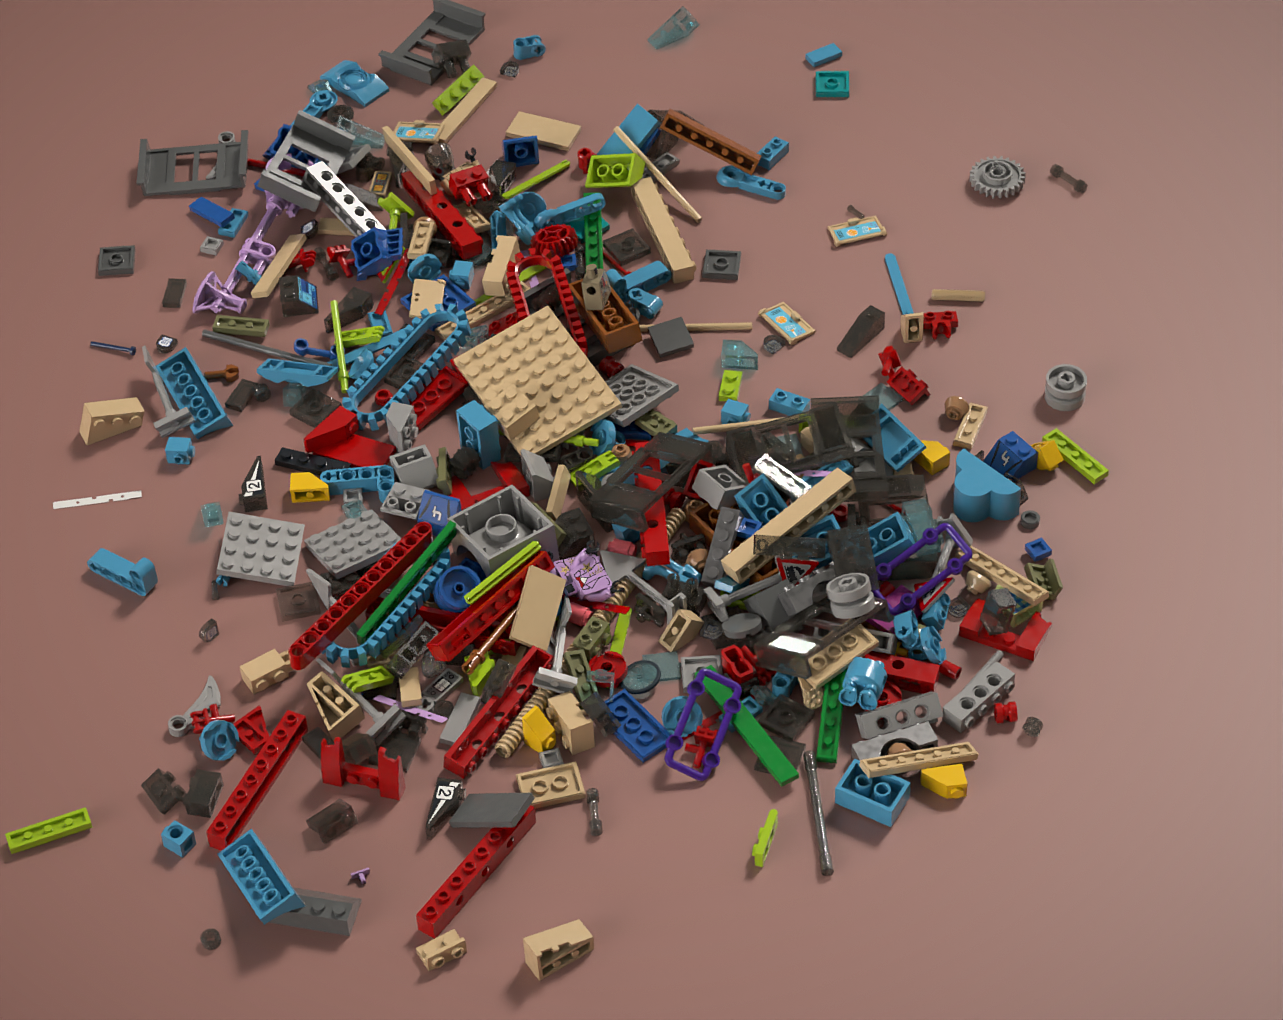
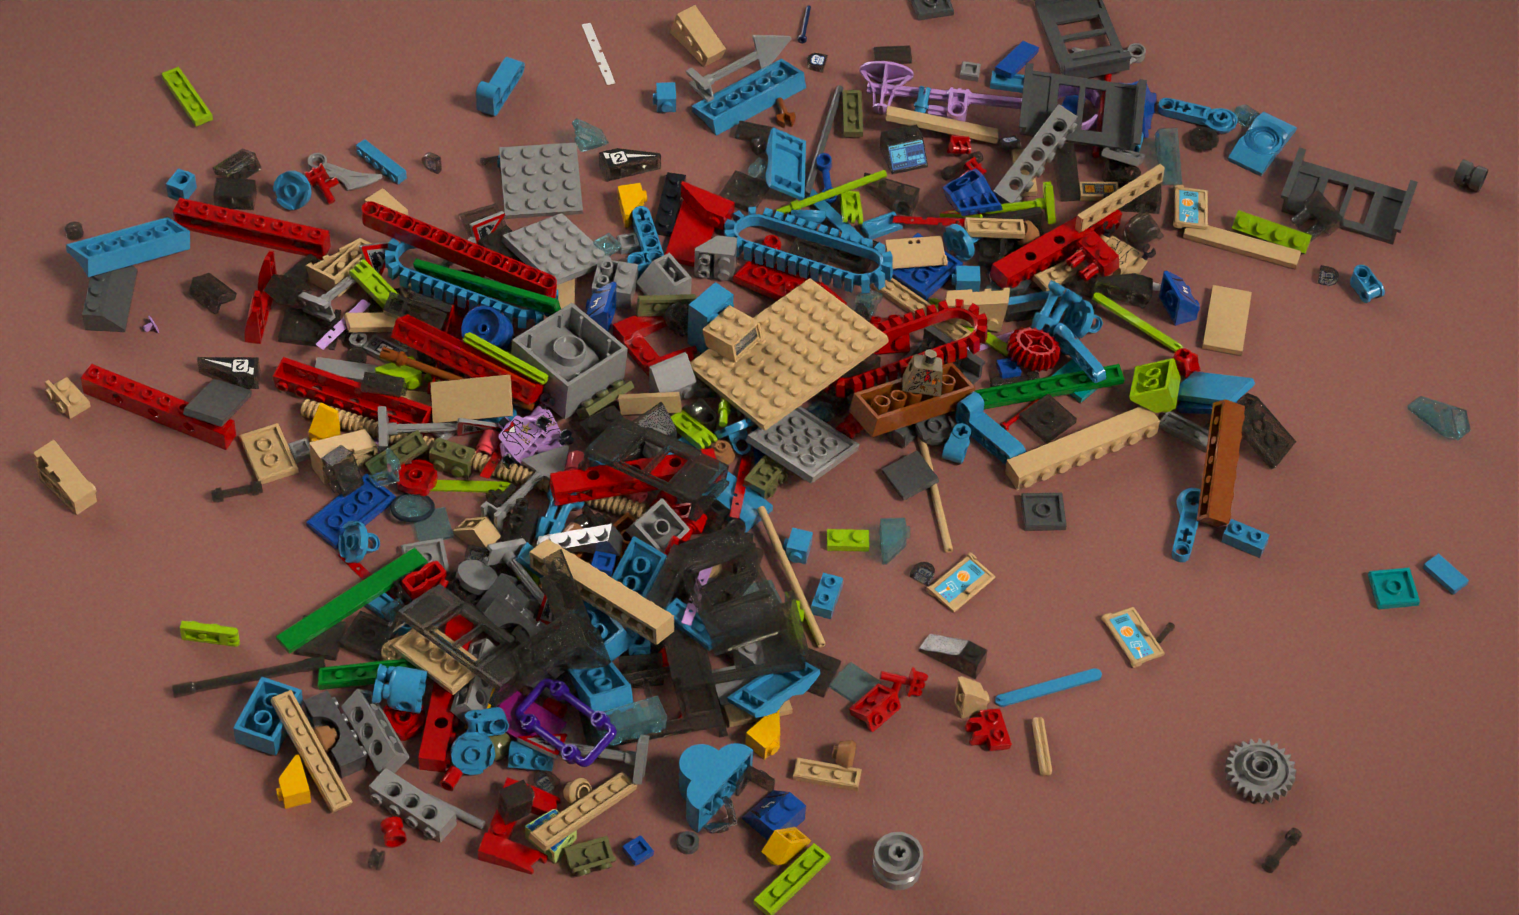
camera: 75 degrees right, 5 degrees up
red wing [233,706,269,755] -> none
tan piece [613,126,702,223] -> none
dark purple bar [664,668,742,781] -> none
red arm [685,725,718,769] -> none
light grey wheel [826,573,875,619] -> none
none -> dark azure piece [356,139,407,184]

